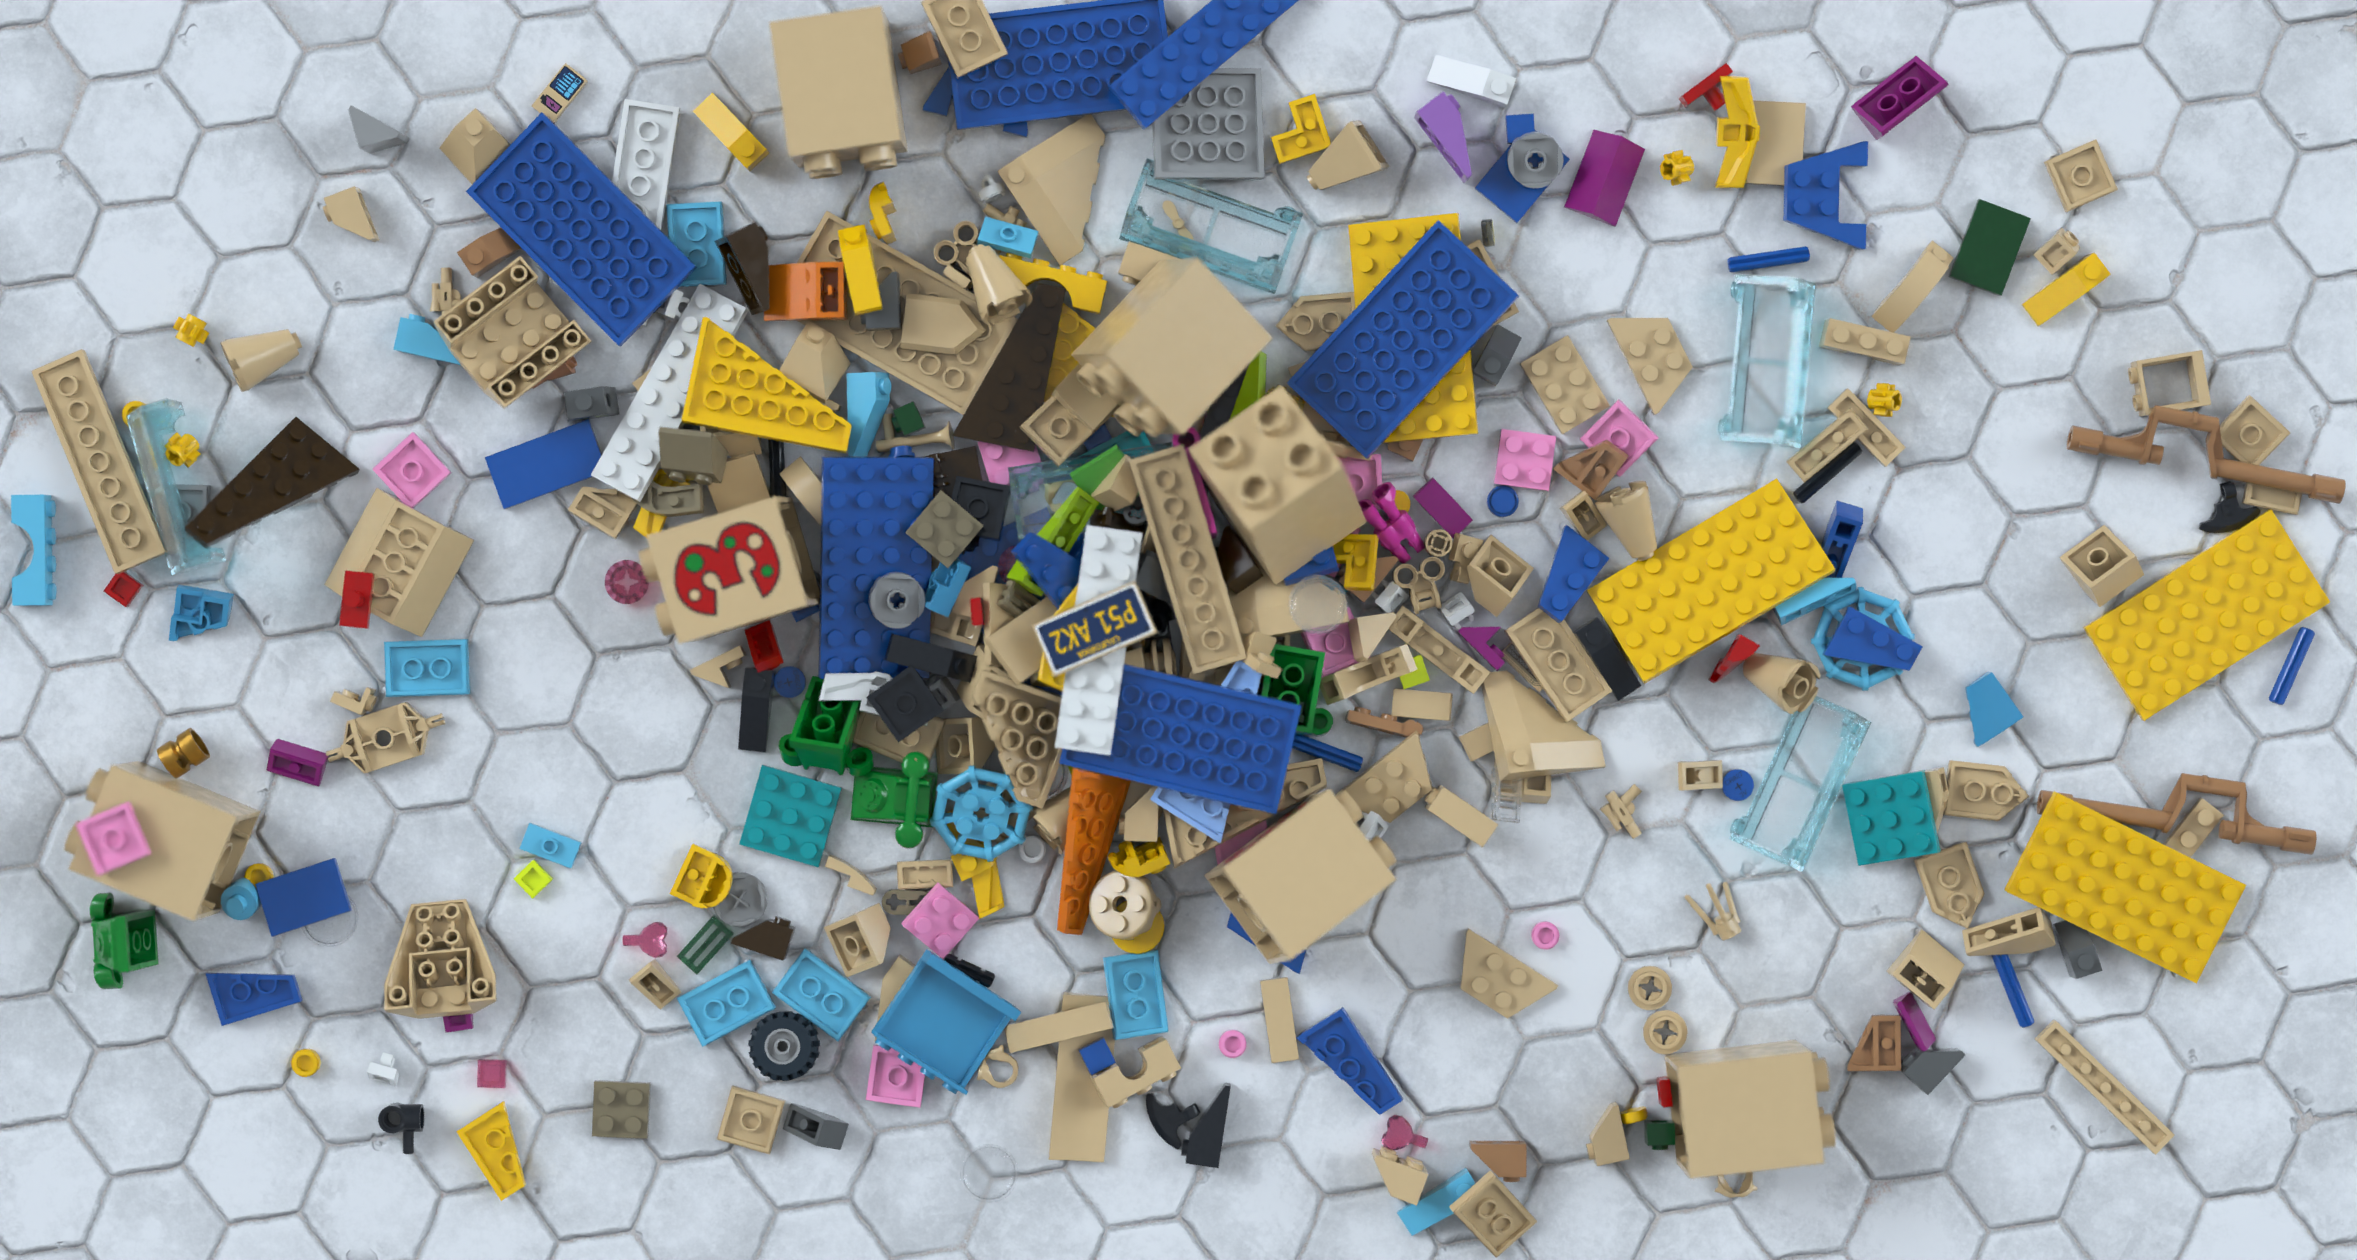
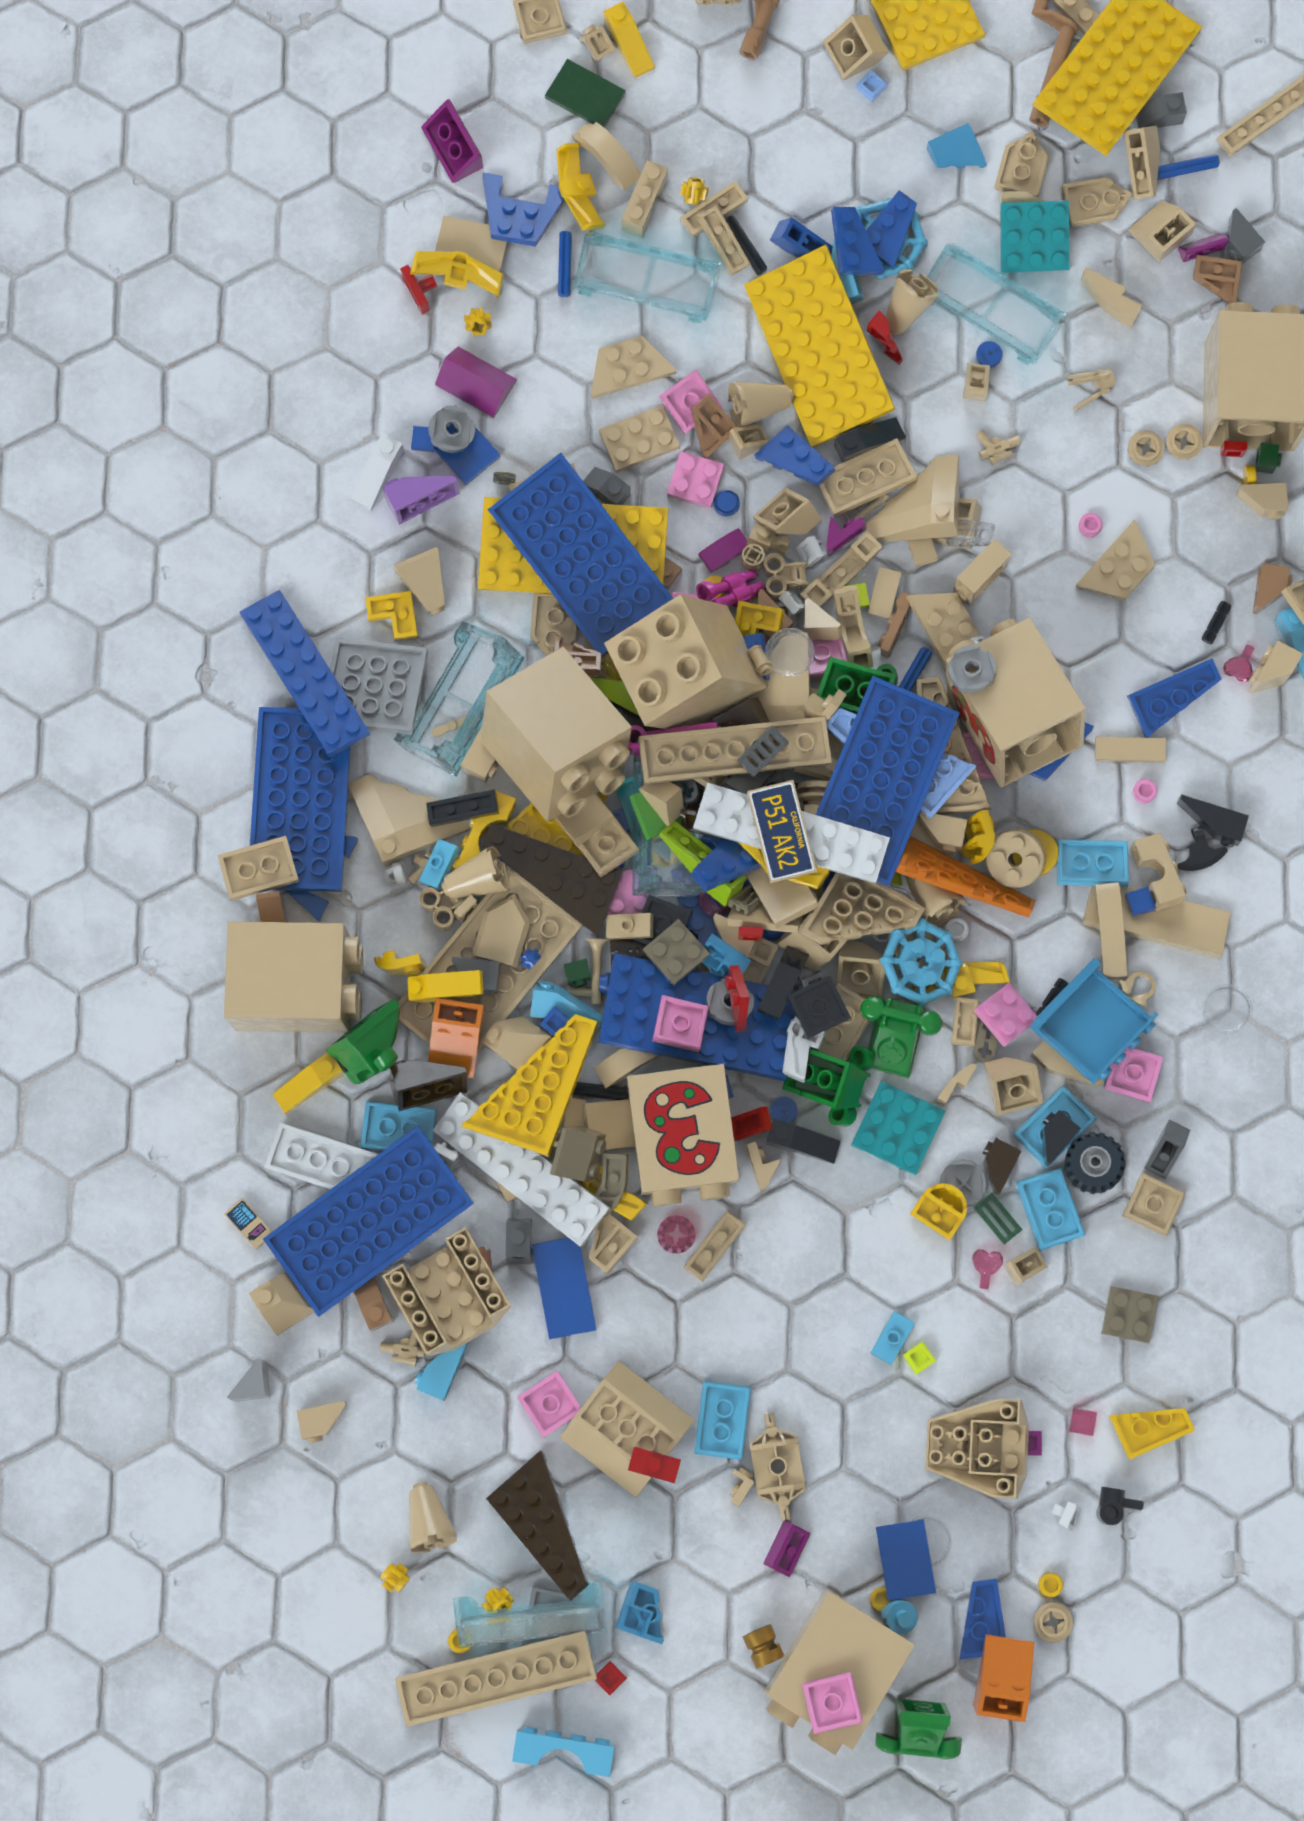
camera: 80 degrees left, 10 degrees down
none -> green piece [325,998,400,1084]
none -> black tile [426,789,499,827]
none -> blue plate [520,948,541,970]
none -> blue tile [539,1006,570,1036]
none -> medium nougat wing [554,636,601,676]
none -> yellow plate [556,143,606,231]
none -> tan plate [606,913,654,940]
none -> bright pink plate [652,995,709,1052]
none -> tan tile [683,1210,746,1282]
none -> red wing [725,965,750,1032]
none -> dark grey slope [737,725,789,778]
none -> tan pin [748,645,773,676]
none -> blue wing [831,207,885,275]
none -> light blue tile [856,70,888,102]
none -> light grey plate [948,645,996,693]
none -> orange slope [973,1634,1034,1722]
none -> tan gear [1034,1603,1073,1642]
none -> black slope [1041,1110,1081,1167]
none -> tan slope [1081,267,1142,328]
none -> black axle [1202,601,1232,644]

